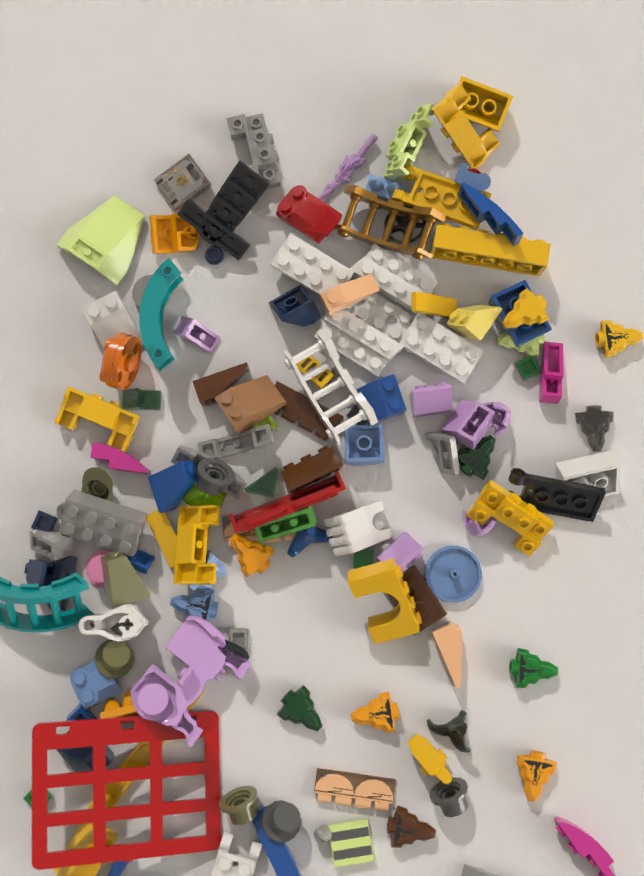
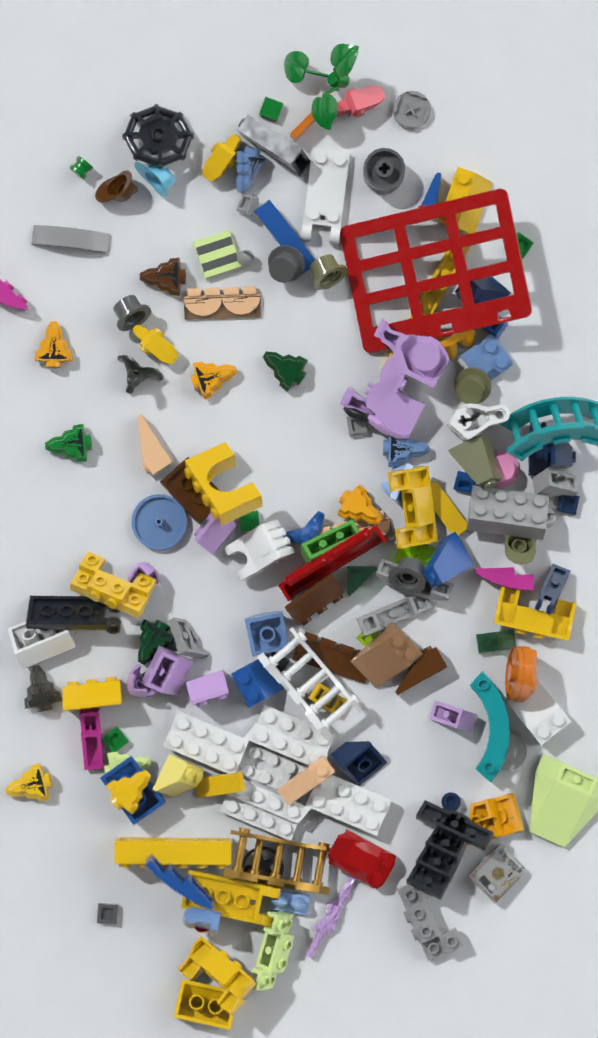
camera: 170 degrees right, 5 degrees up
none -> yellow slope [62,676,124,711]
none -> dark grey tile [97,903,118,924]
none -> dark blue hinge [535,564,571,615]

